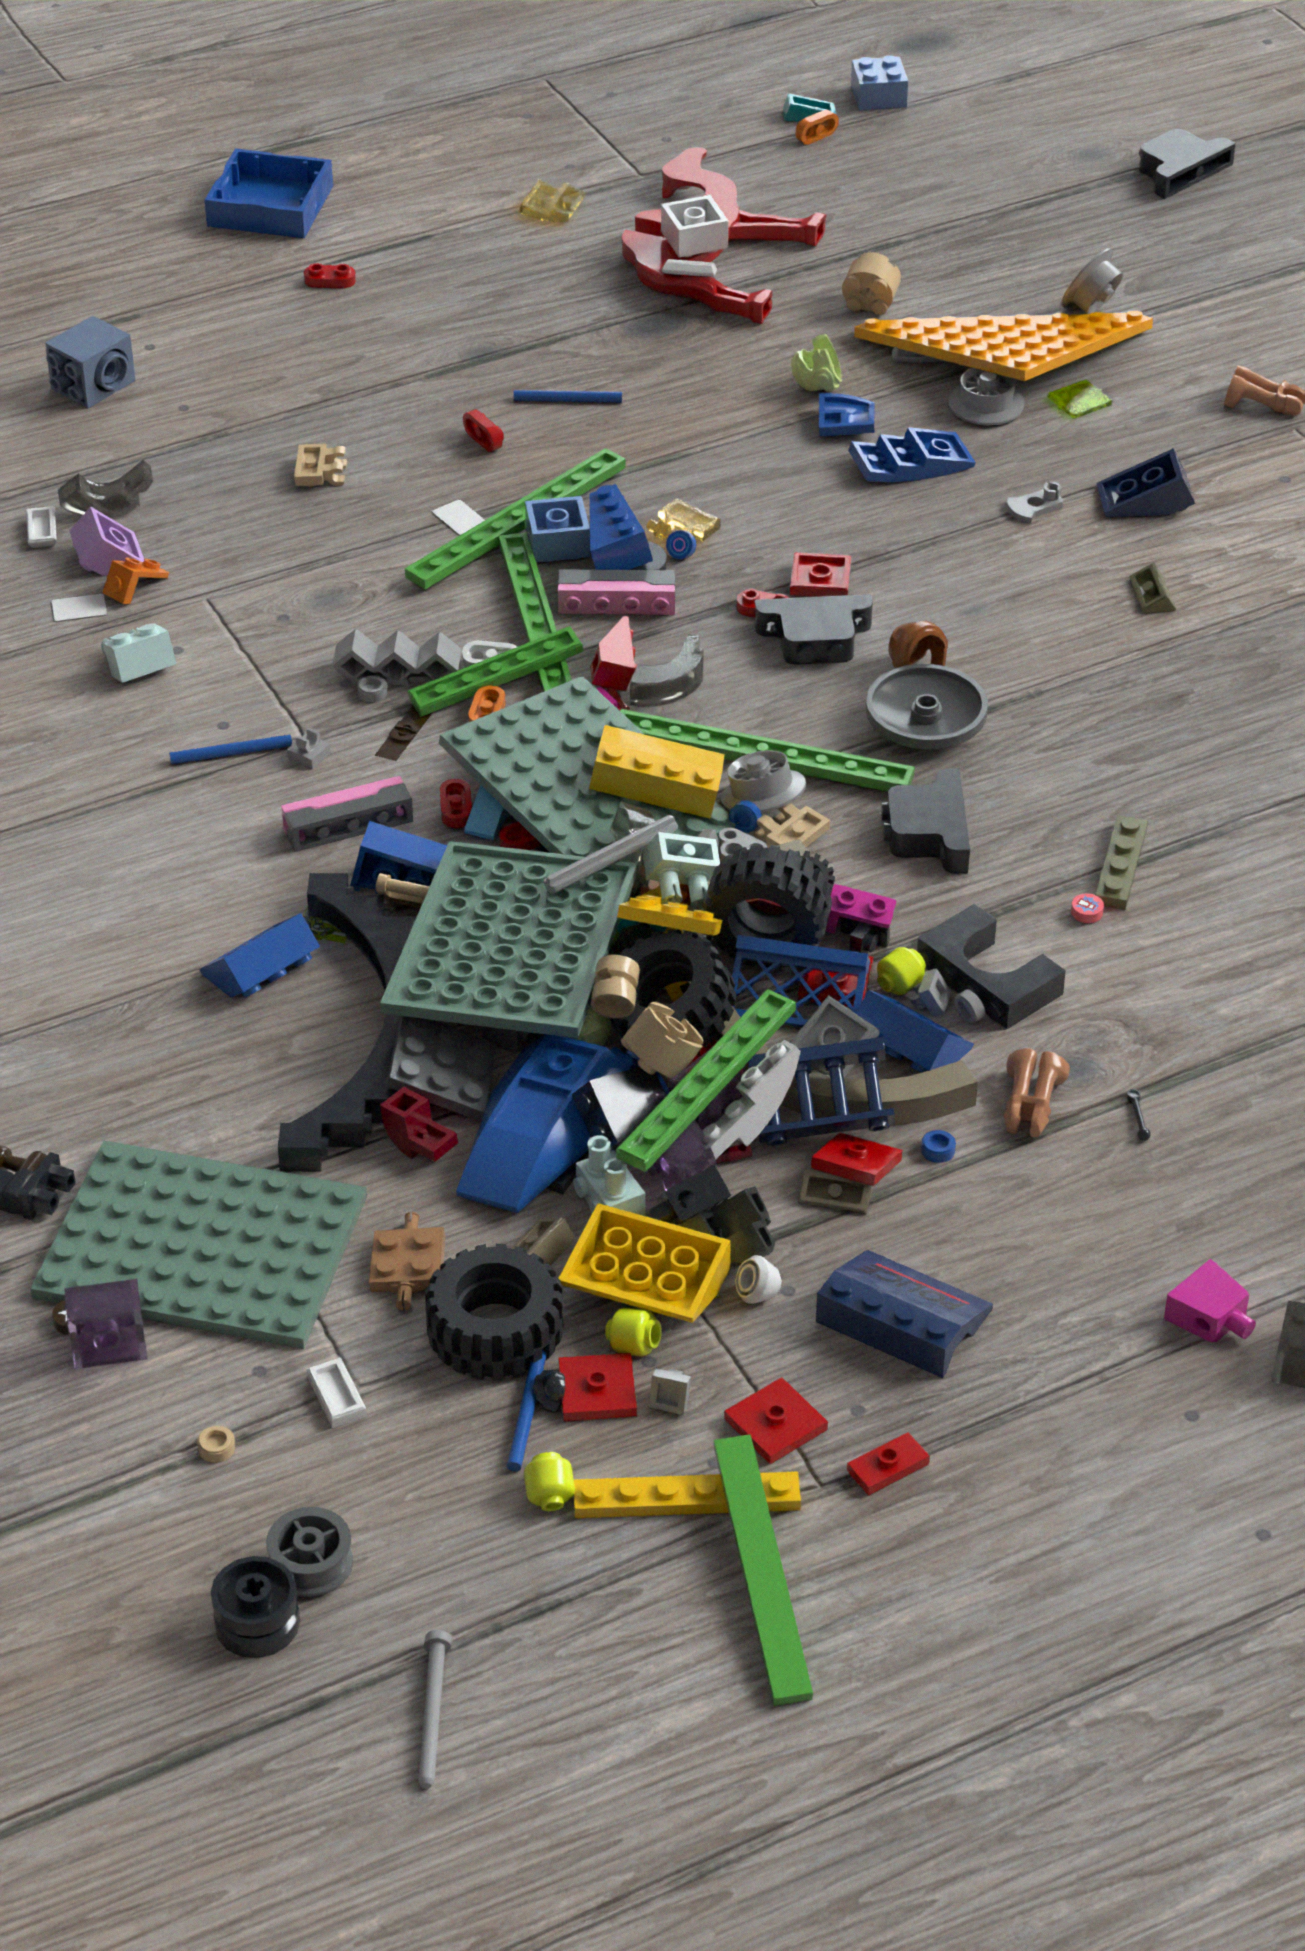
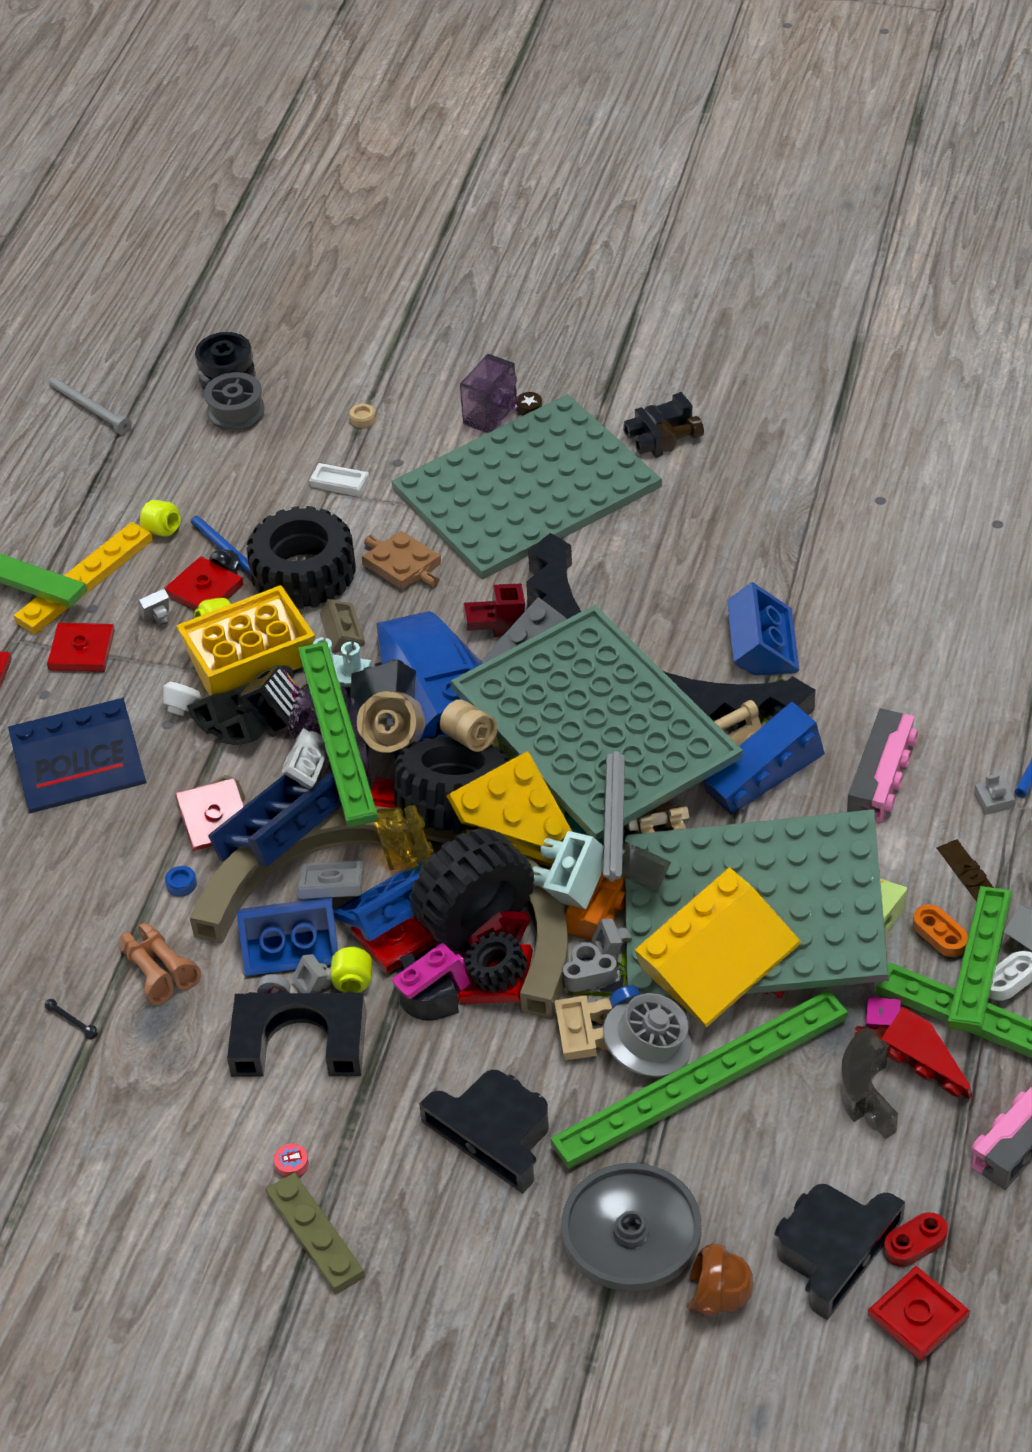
camera: 135 degrees right, 5 degrees up
none -> clear yellow plate [374,805,434,870]

